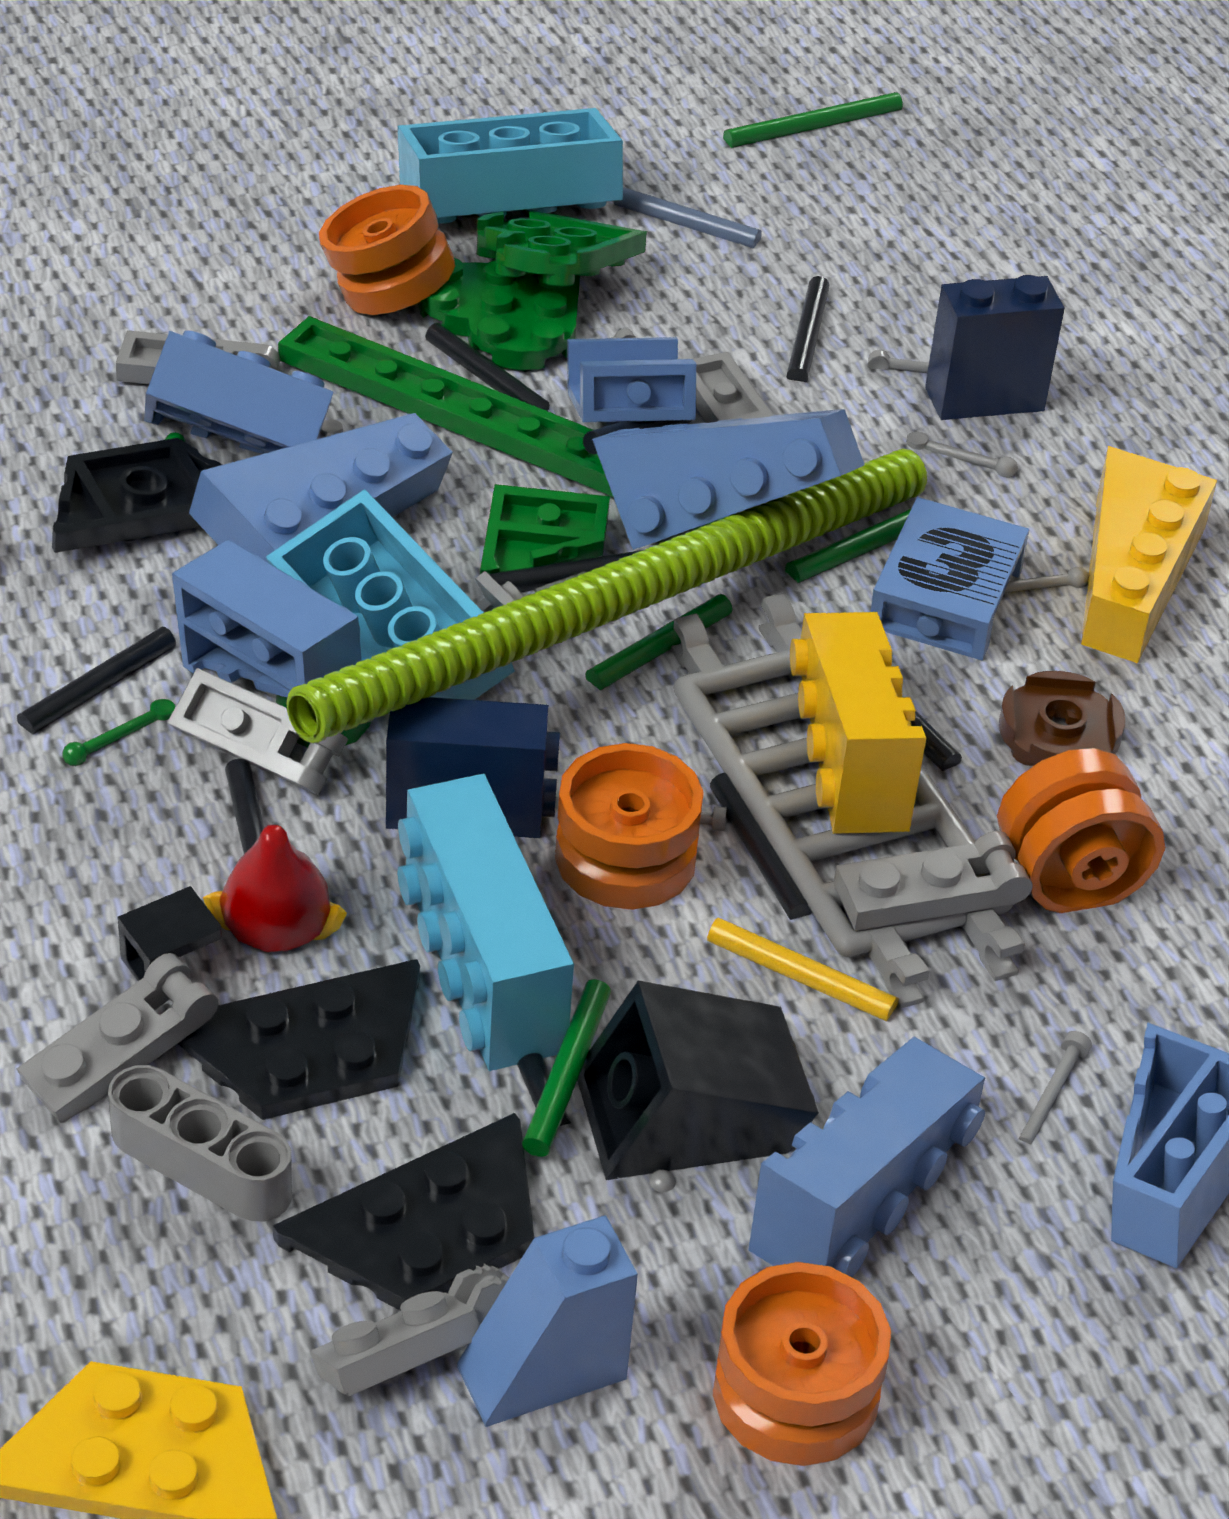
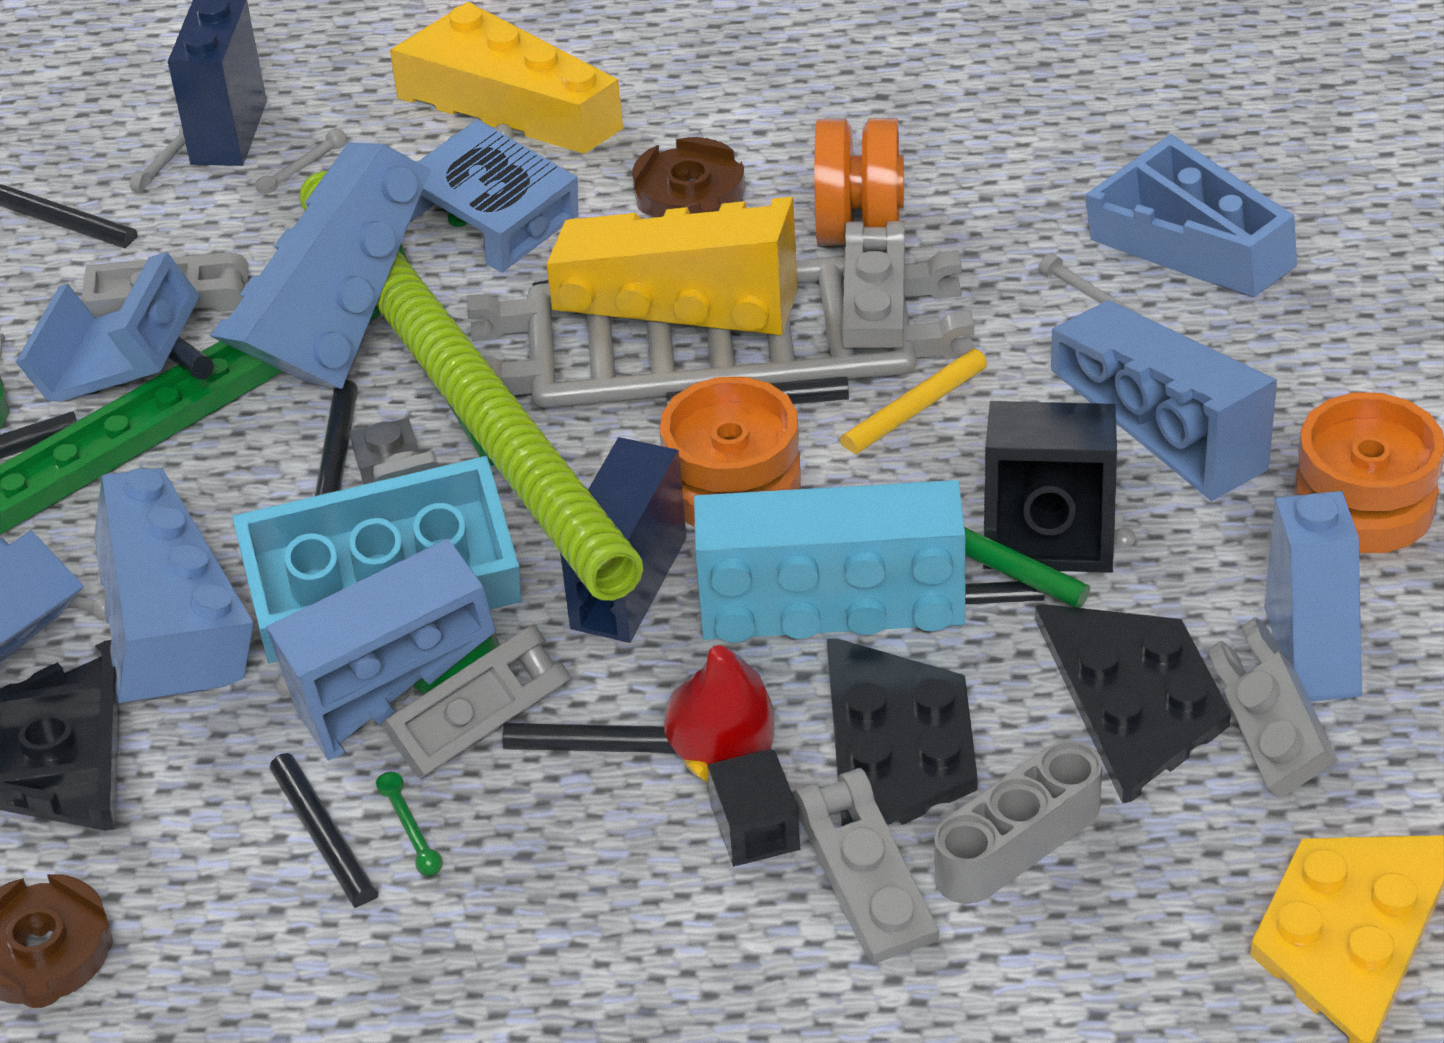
camera: 65 degrees left, 0 degrees up
green wing [480,484,610,574] -> none

